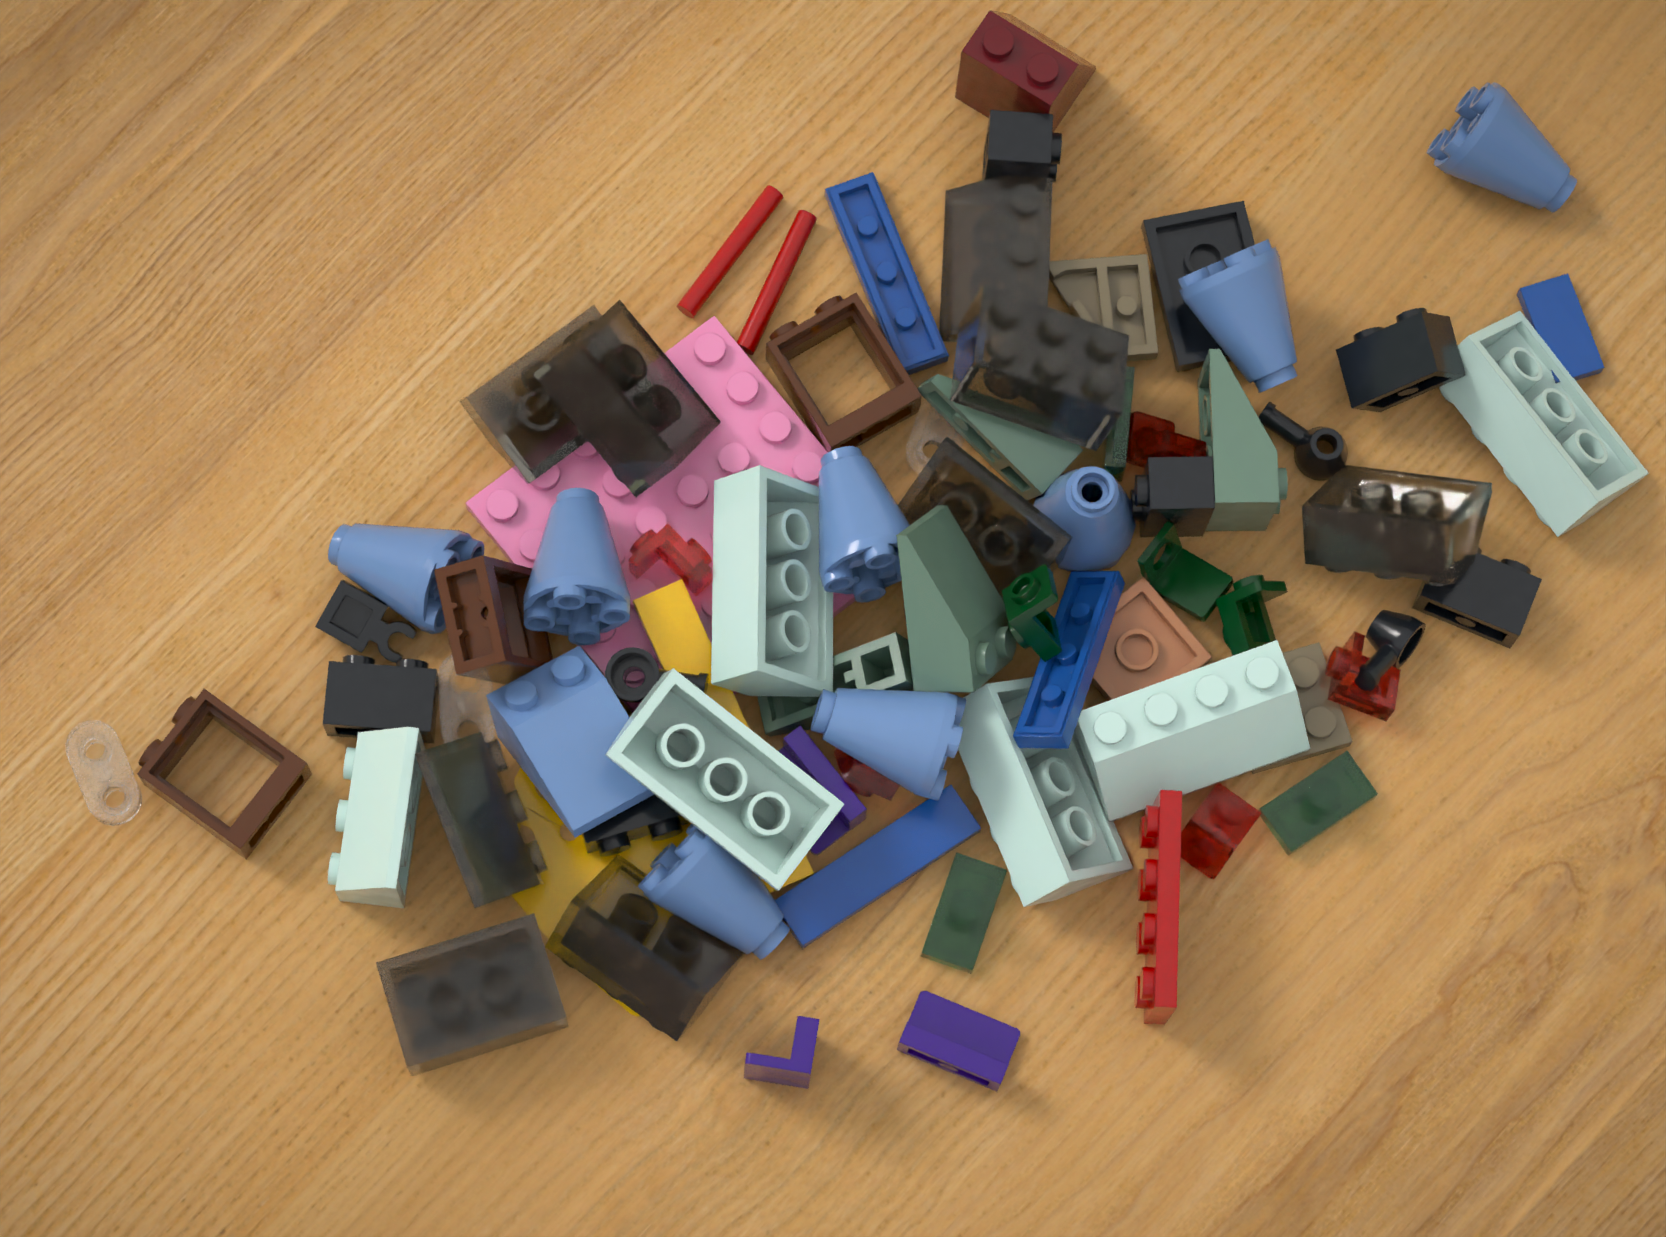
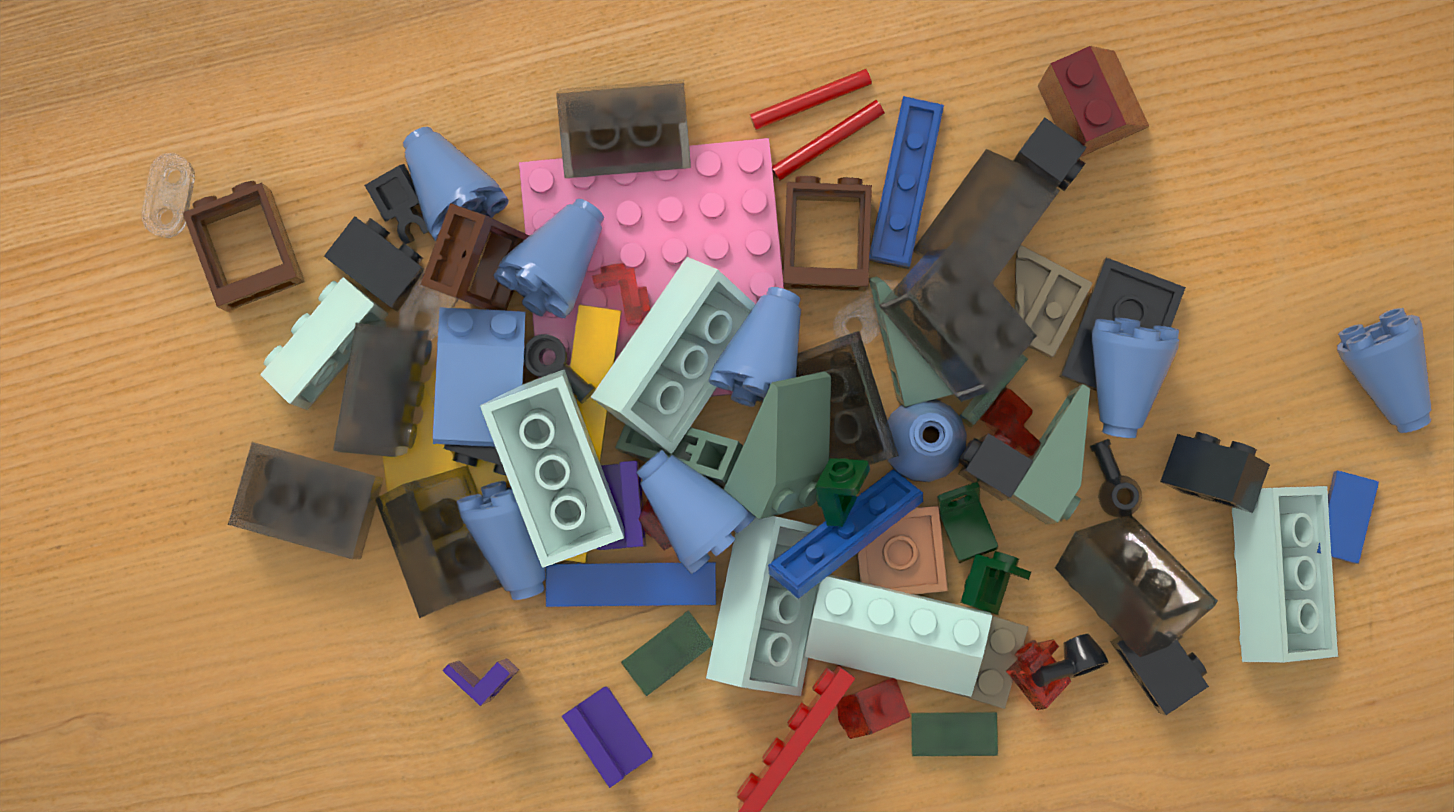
camera: 50 degrees right, 10 degrees up
clear smoke slope [533,300,721,497] -> none

